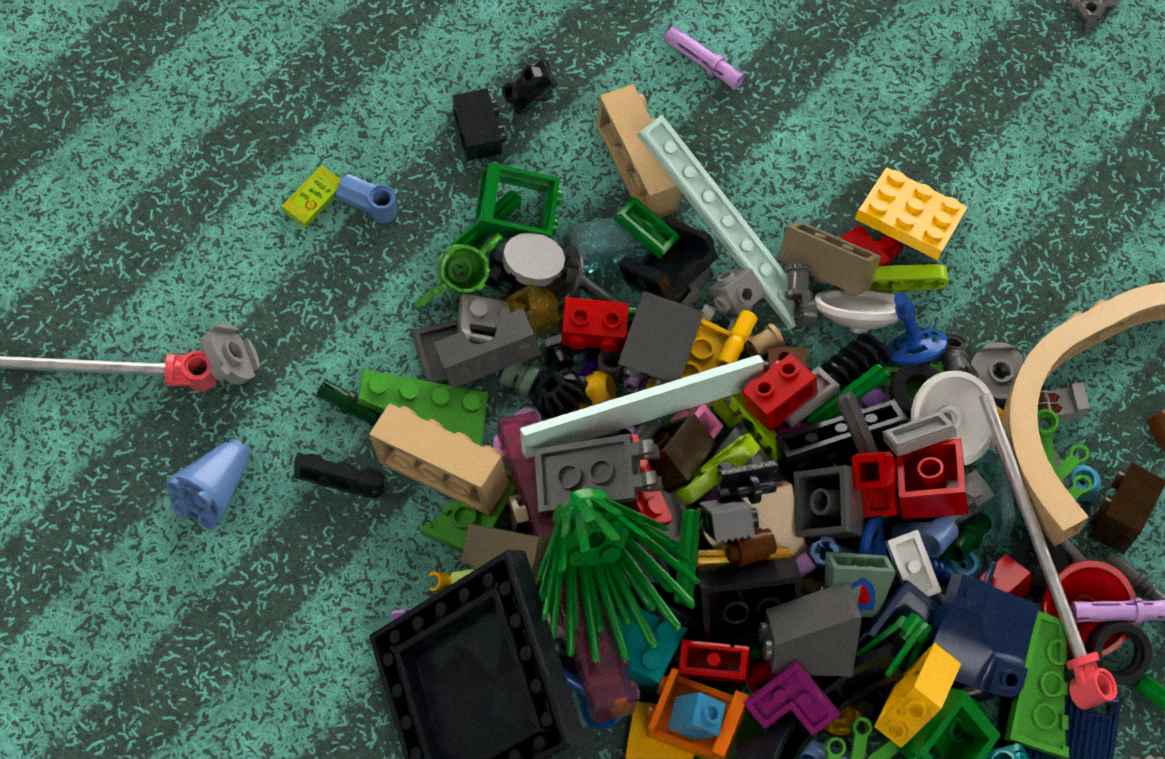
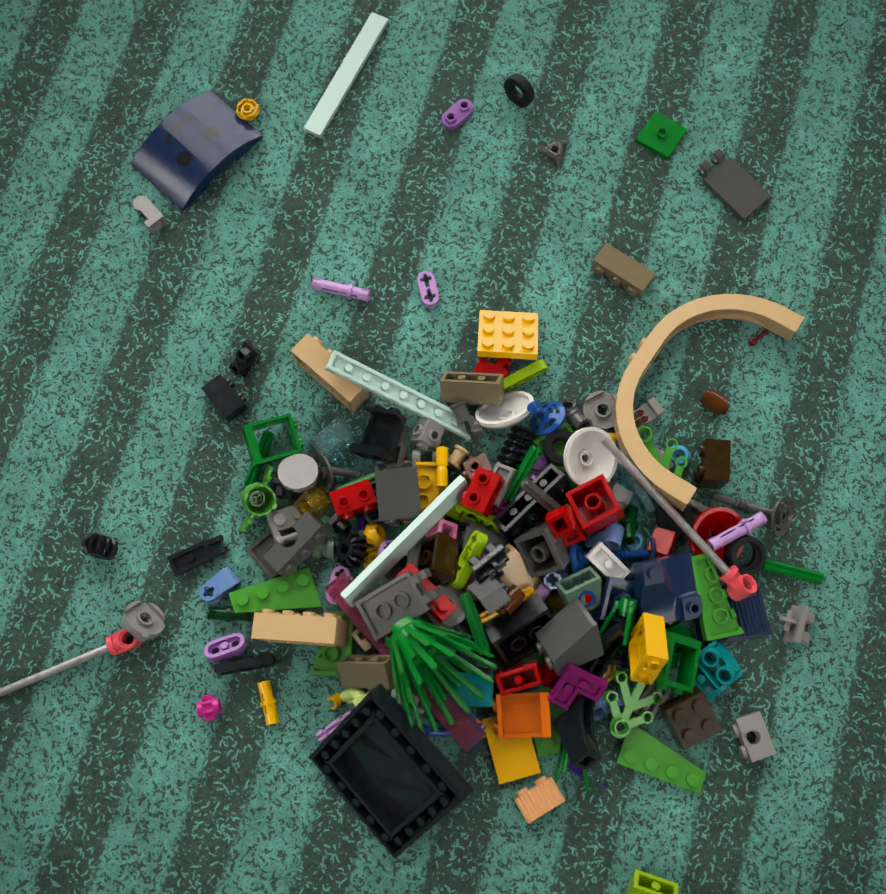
camera: 15 degrees left, 10 degrees up
medium blue cone [166,439,250,530] -> none
lime tile [281,165,341,228] -> none
medium blue piece [336,174,398,223] -> none
green tile [613,197,680,259] -> none
dark azure brick [668,692,726,740] -> none
light grey tile [883,411,957,457] -> none
none -> black gear [81,533,119,561]
none -> black hinge [167,535,229,577]
none -> dark pink gear [196,694,222,722]
none -> medium blue piece [199,566,241,604]
none -> medium lavender plate [204,633,247,662]
none -> yellow pin [257,680,280,726]
none -> lavender beam [417,271,439,308]
none -> dark tan brick [591,243,655,298]

